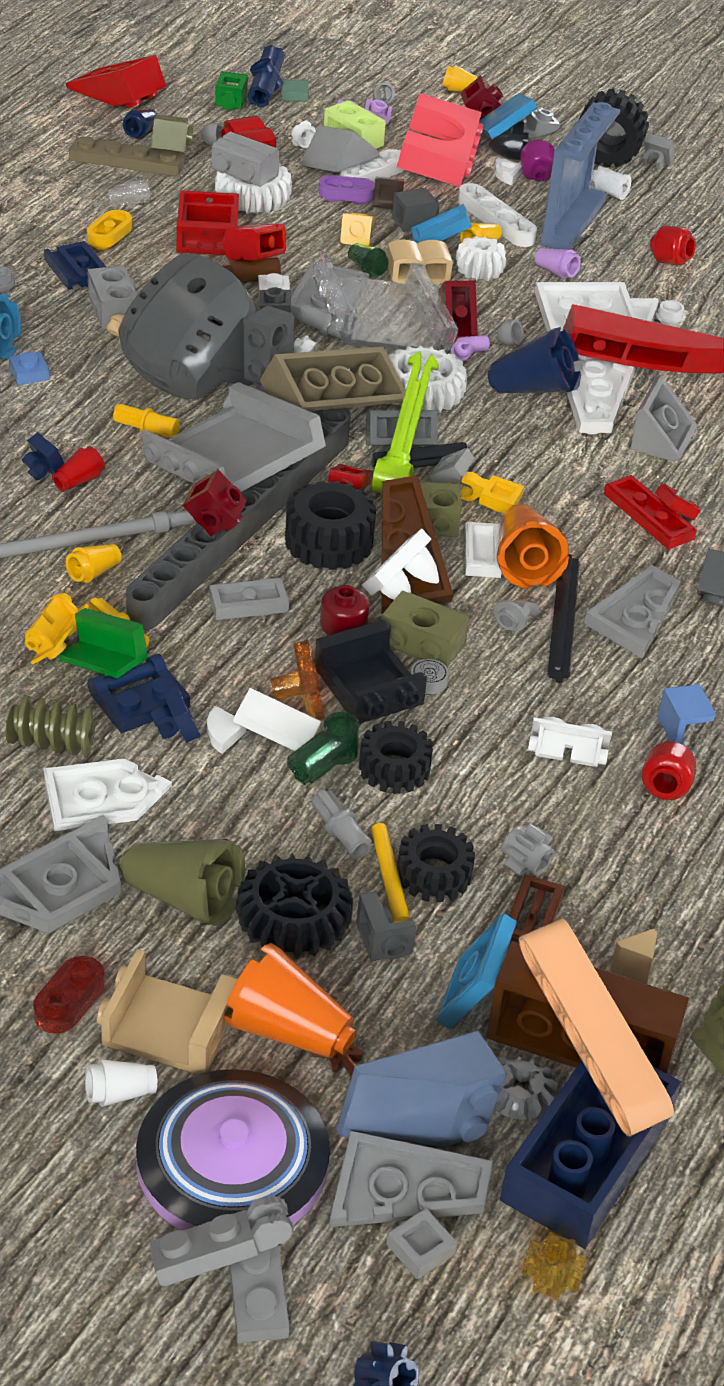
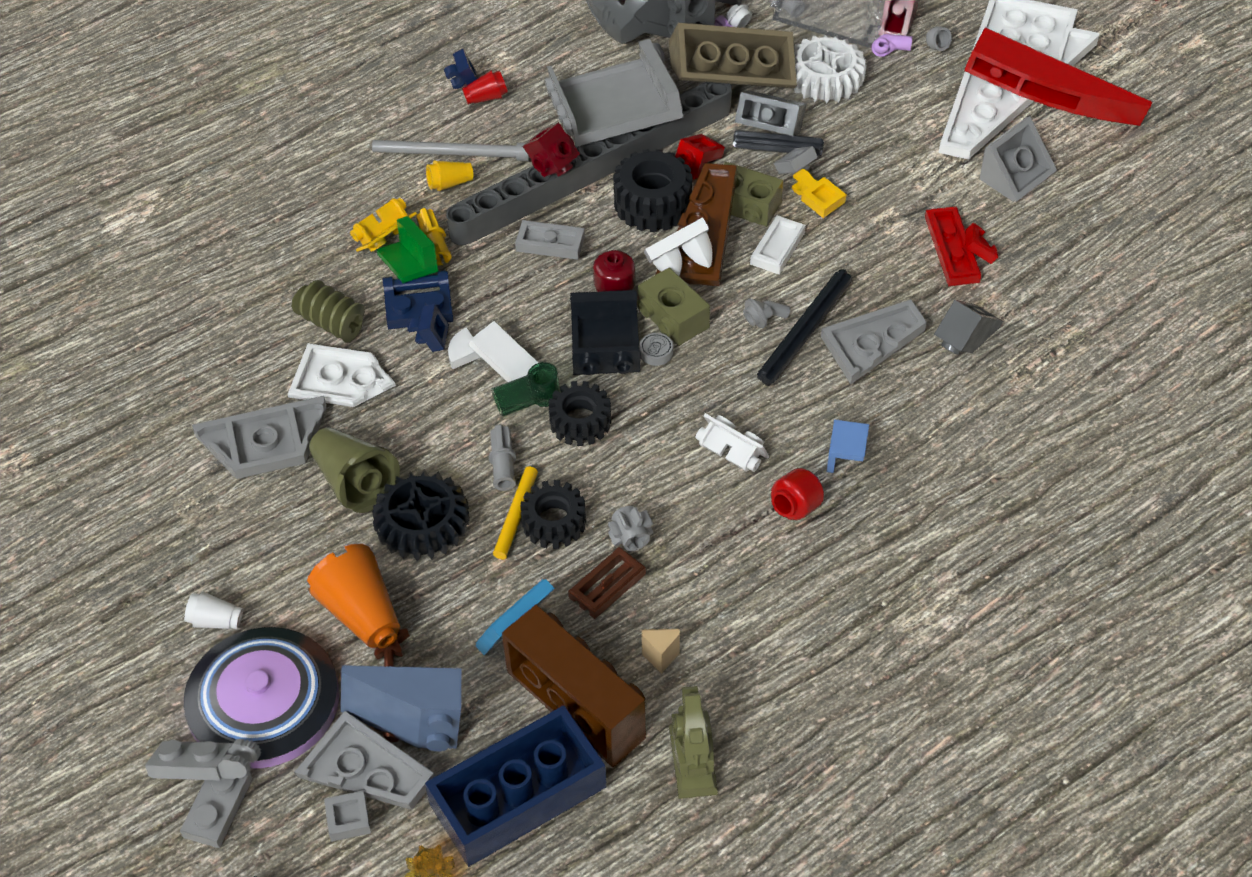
camera: 30 degrees right, 10 degrees up
clear red plate [33,956,105,1034] -> none
tan panel [97,949,238,1075] -> none
yellow axle [113,404,180,438] -> none
clear orange tile [271,640,325,720] -> none
dark grey bracket [356,891,416,961] -> none
lime piece [372,351,439,494] -> none
dark blue cone [487,327,581,393] -> none
light grey gear [494,1053,558,1120] -> none
orange cone [497,504,569,589] -> none
light nougat beam [519,918,674,1137] -> none
white plate [656,300,686,327] -> none

